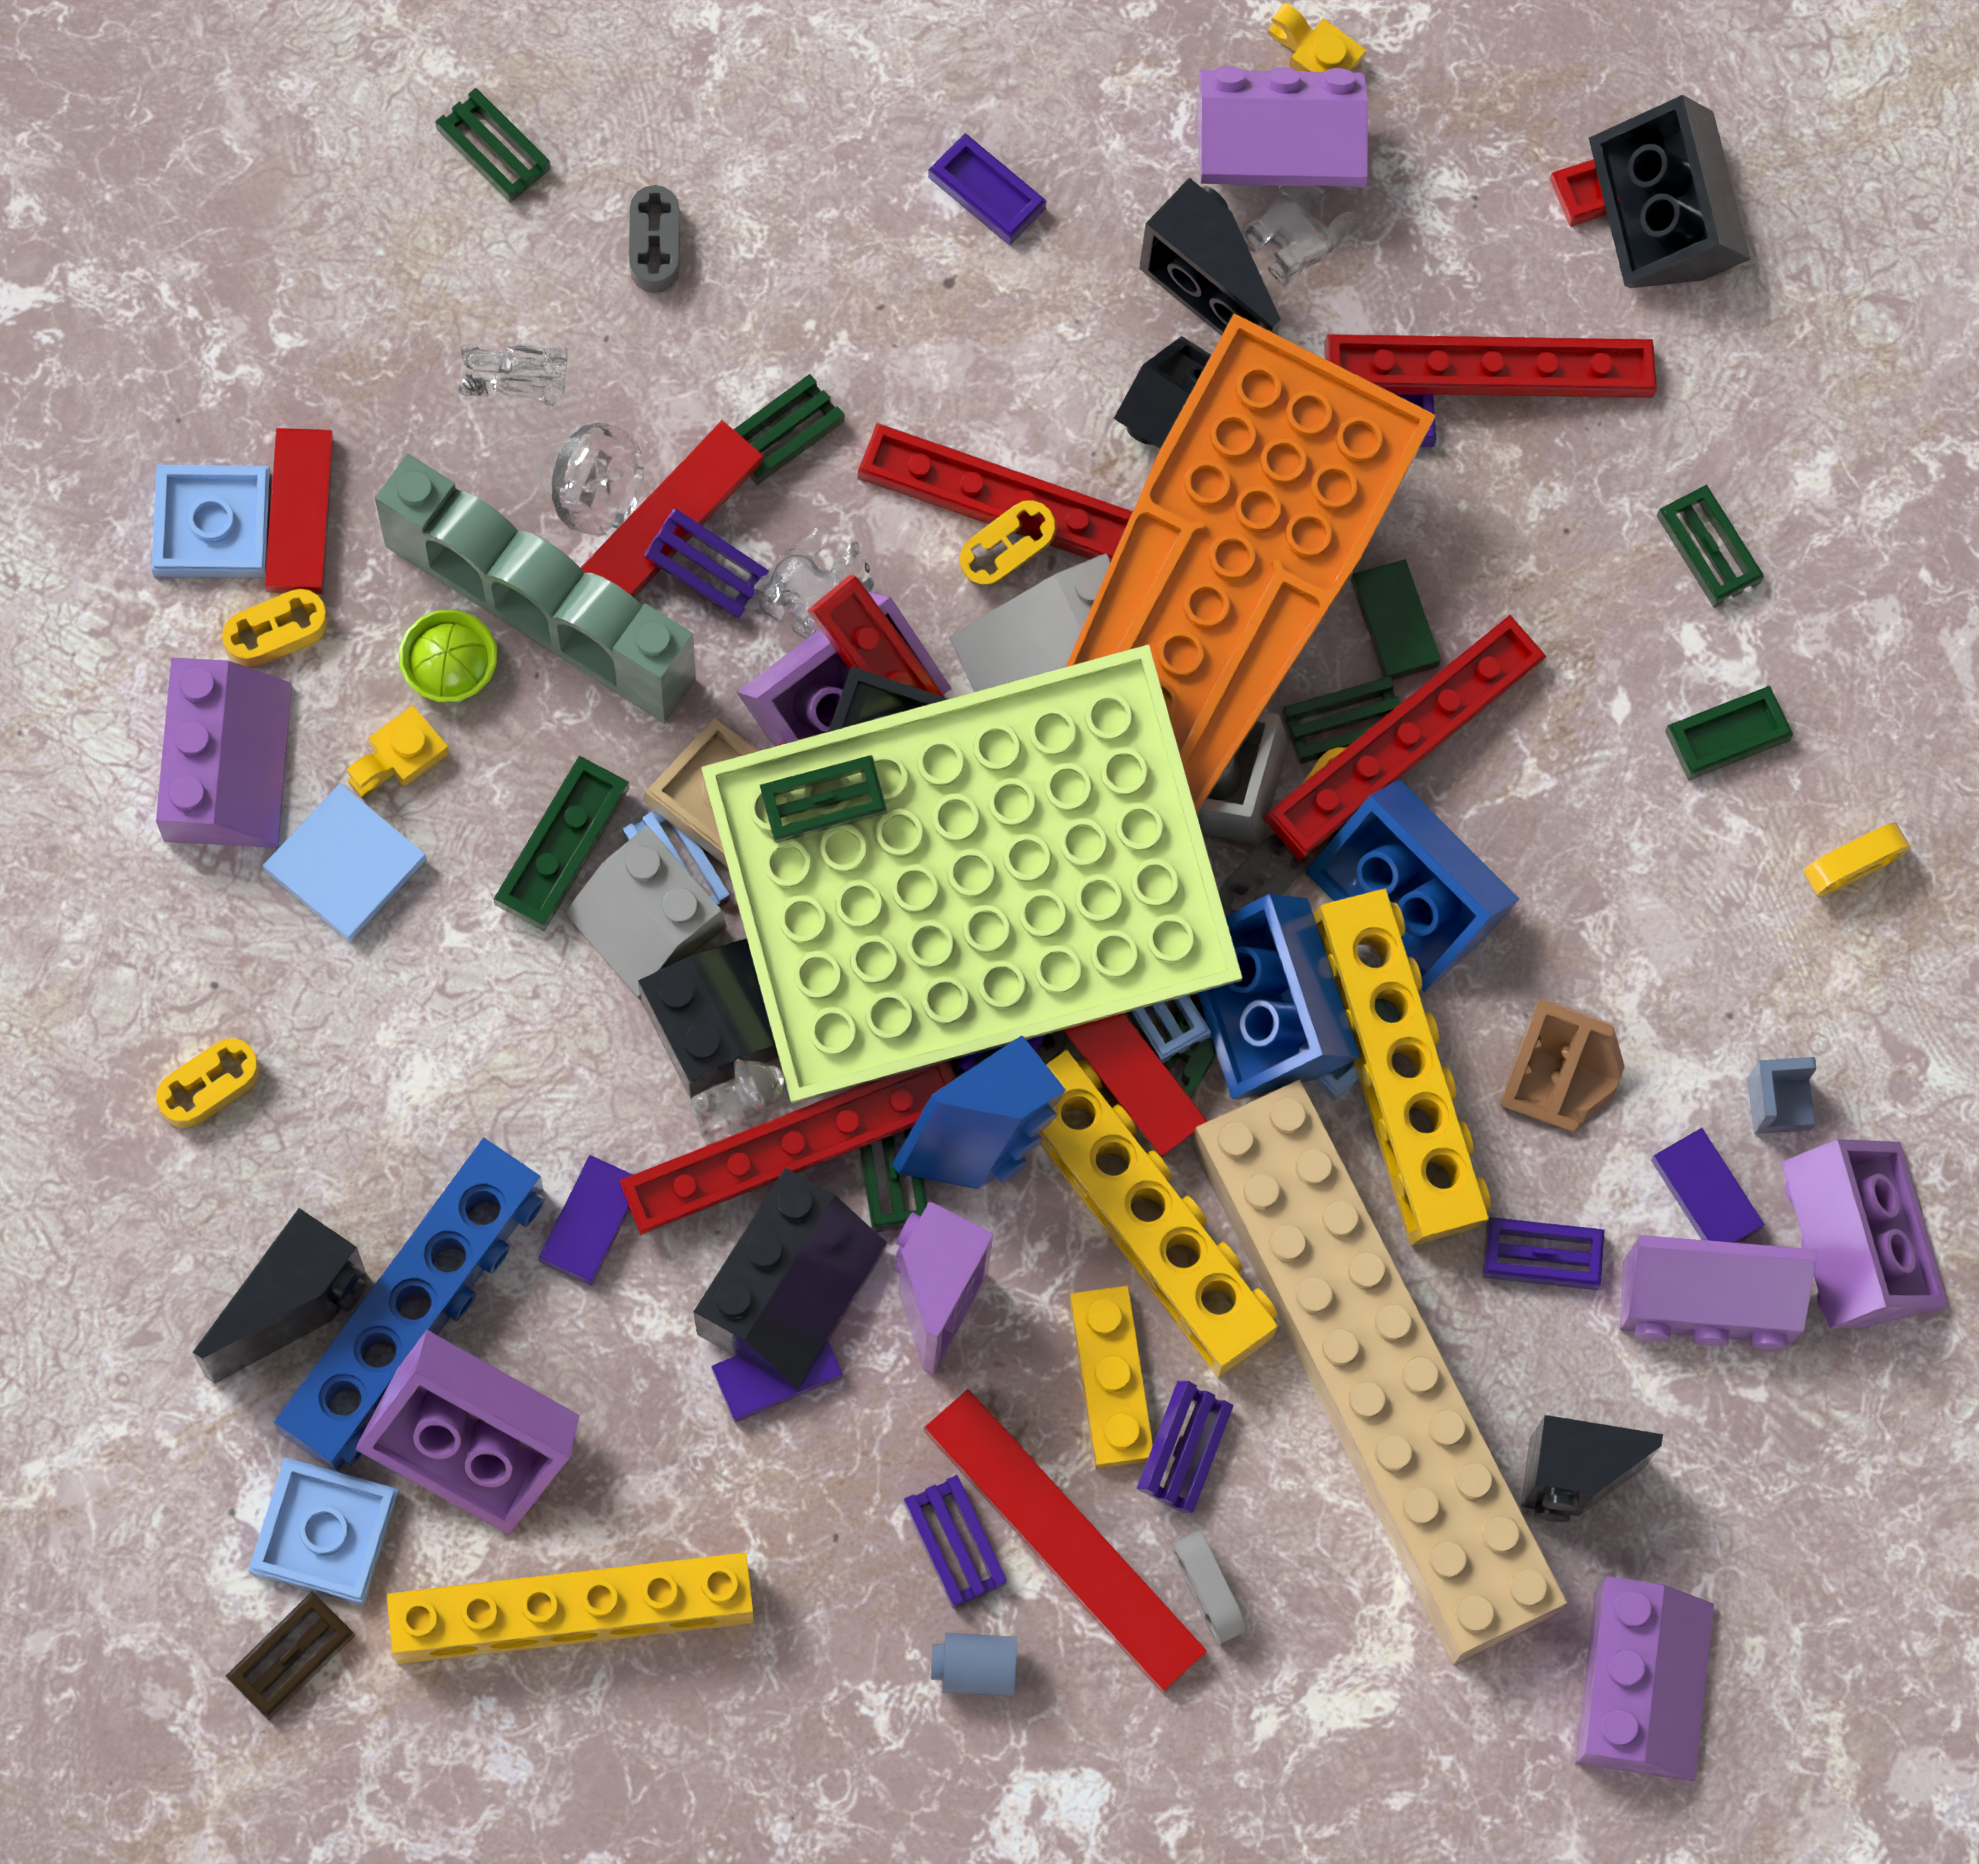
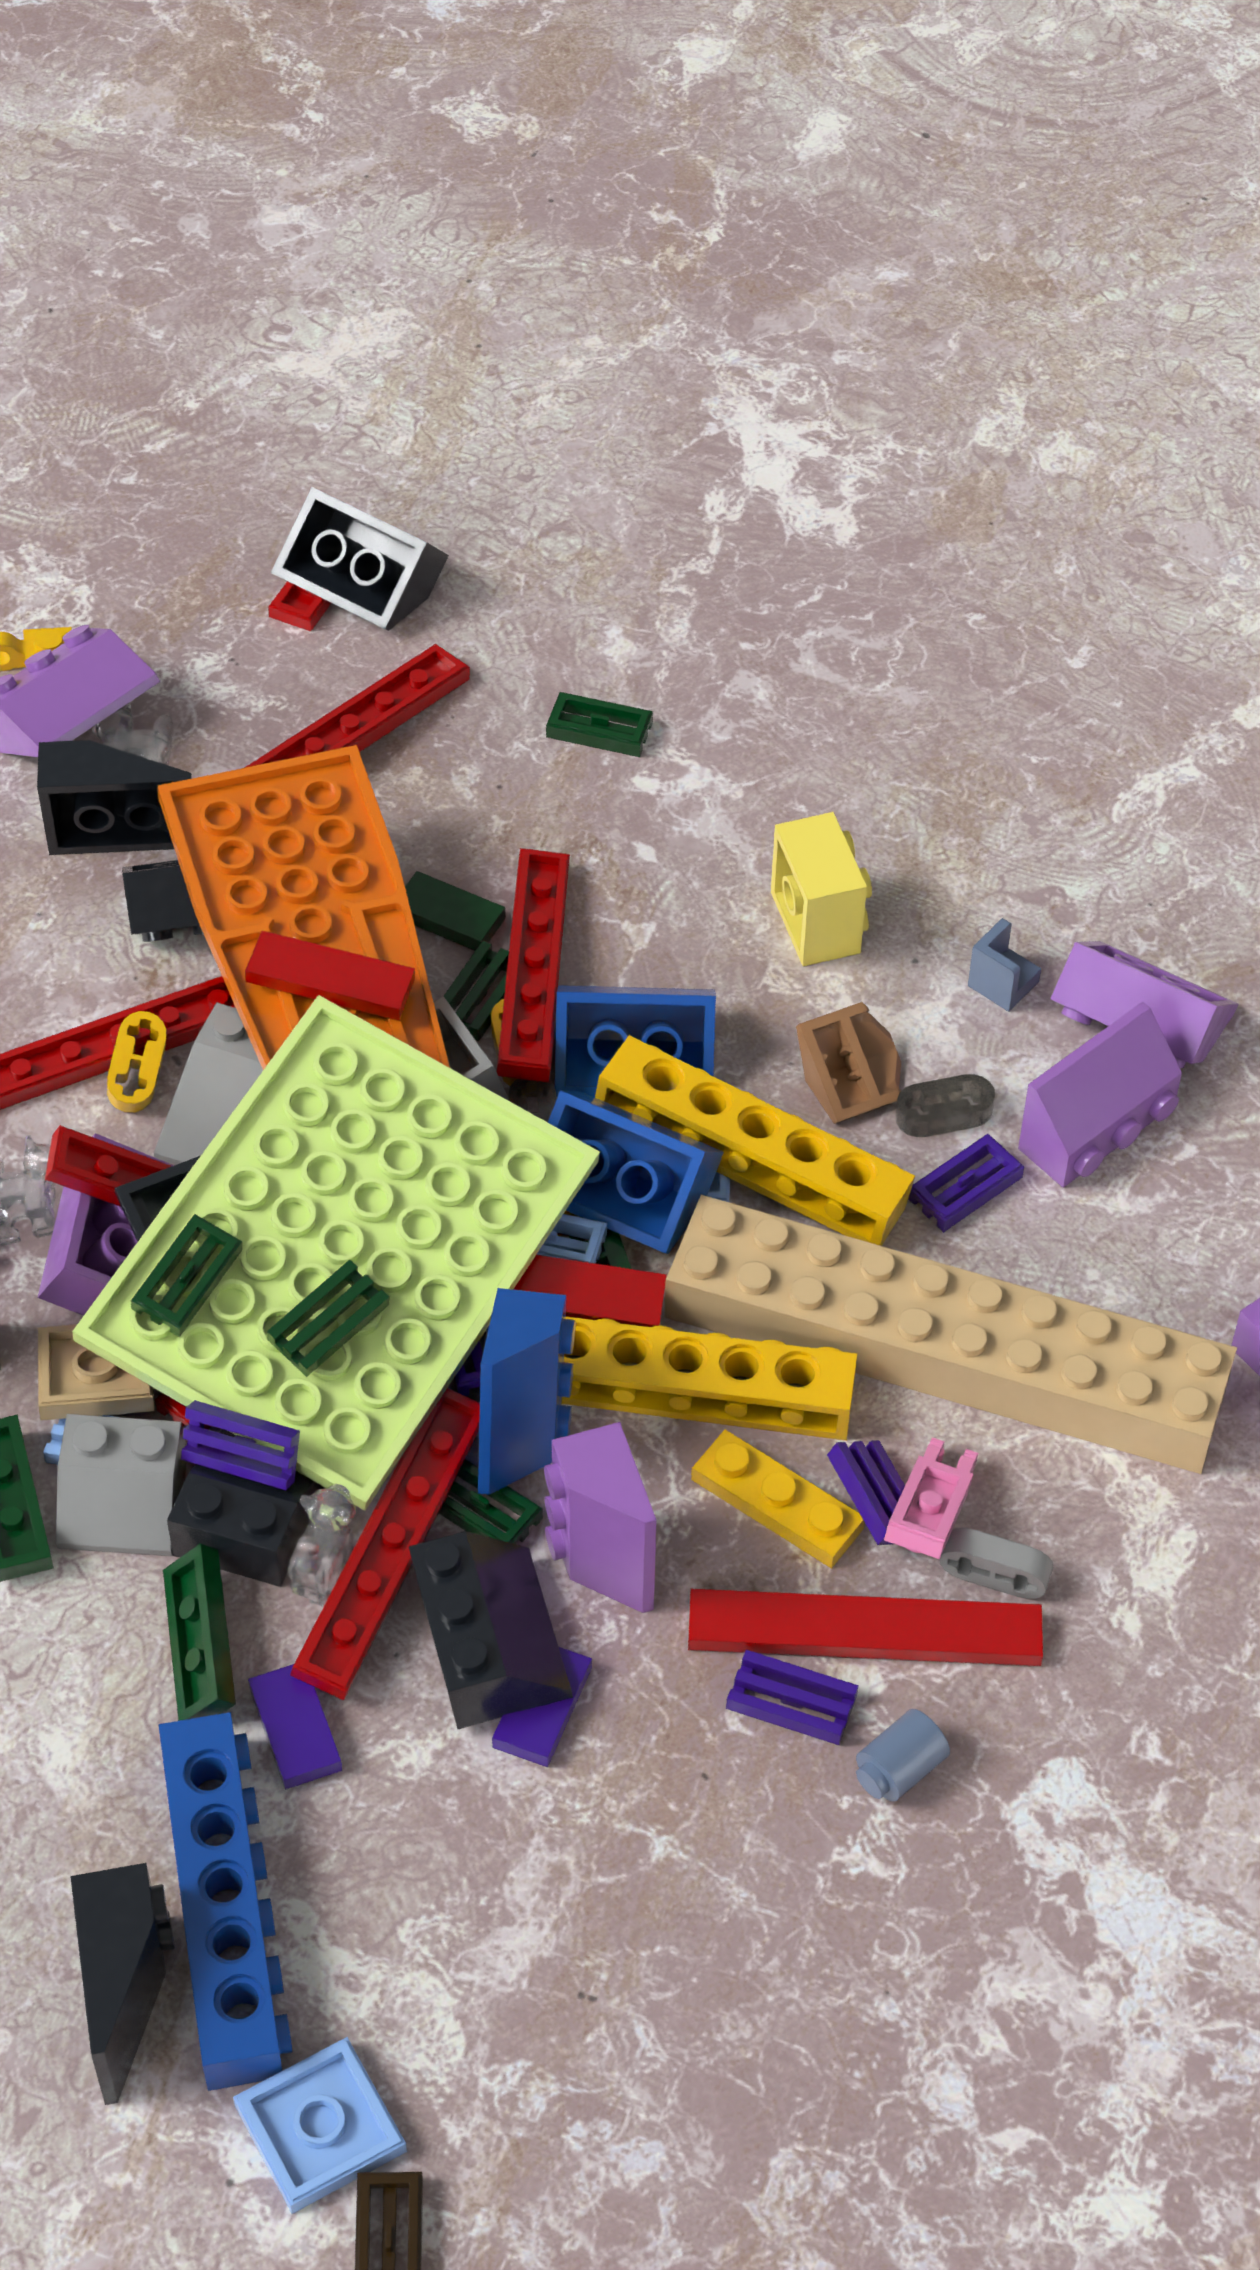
camera: 40 degrees left, 20 degrees down
medium lavender slope [356,1330,580,1535] -> none
yellow brick [387,1552,754,1664] -> none
black slope [1520,1415,1663,1522] -> none
dark purple tile [1651,1128,1765,1243] -> none
dark green tile [1665,685,1794,781] -> none
yellow beam [1803,822,1911,897] -> none
none -> dark green plate [163,1543,236,1721]
none -> dark purple tile [181,1400,300,1490]
none -> red tile [245,930,415,1020]
none -> dark green tile [267,1260,390,1377]
none -> light yellow brick [771,812,872,967]
none -> bright pink hinge [884,1438,978,1559]
none -> clear smoke beam [895,1074,995,1137]

